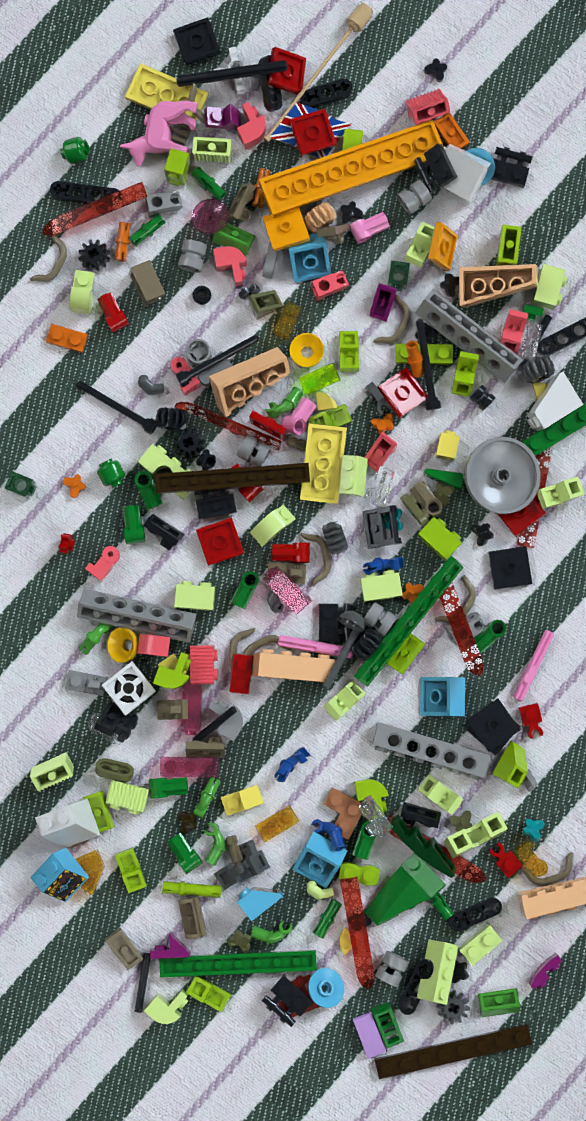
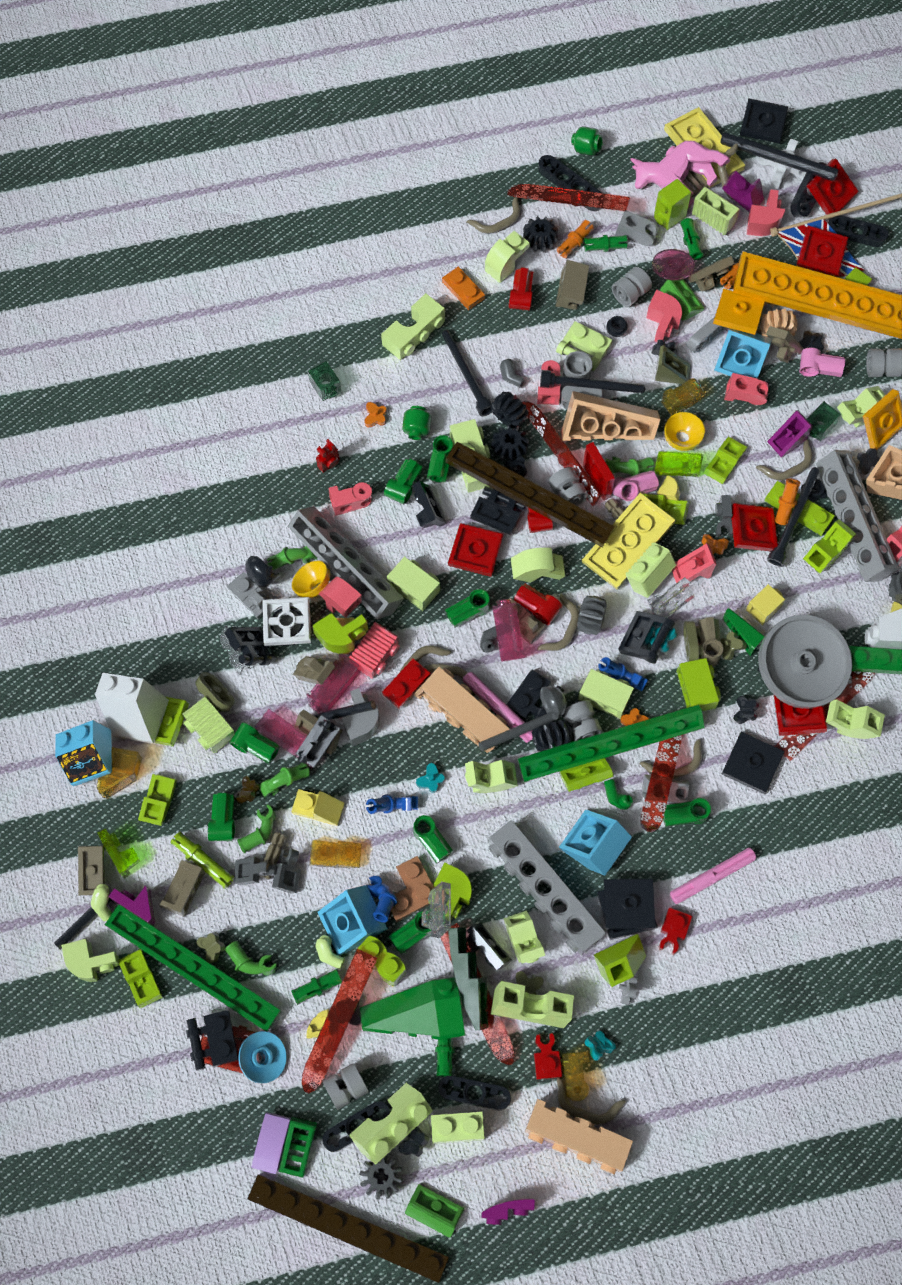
camera: 35 degrees right, 15 degrees down
yellowish green brick [30,753,74,792] -> none
medium azure slope [237,887,283,921] -> none
black wheel [469,385,496,411] -> none
none -> yellowish green arm [91,884,112,921]
none -> clear neon green hinge [97,828,140,879]
none -> black hair [245,556,280,587]
none -> hinge [295,715,341,767]
none -> yellowish green arch [381,293,445,360]
none -> green piece [413,815,453,864]
none -> teal piece [416,763,445,793]
none -> yellowish green plate [556,321,612,371]
none -> green arm [604,779,633,810]

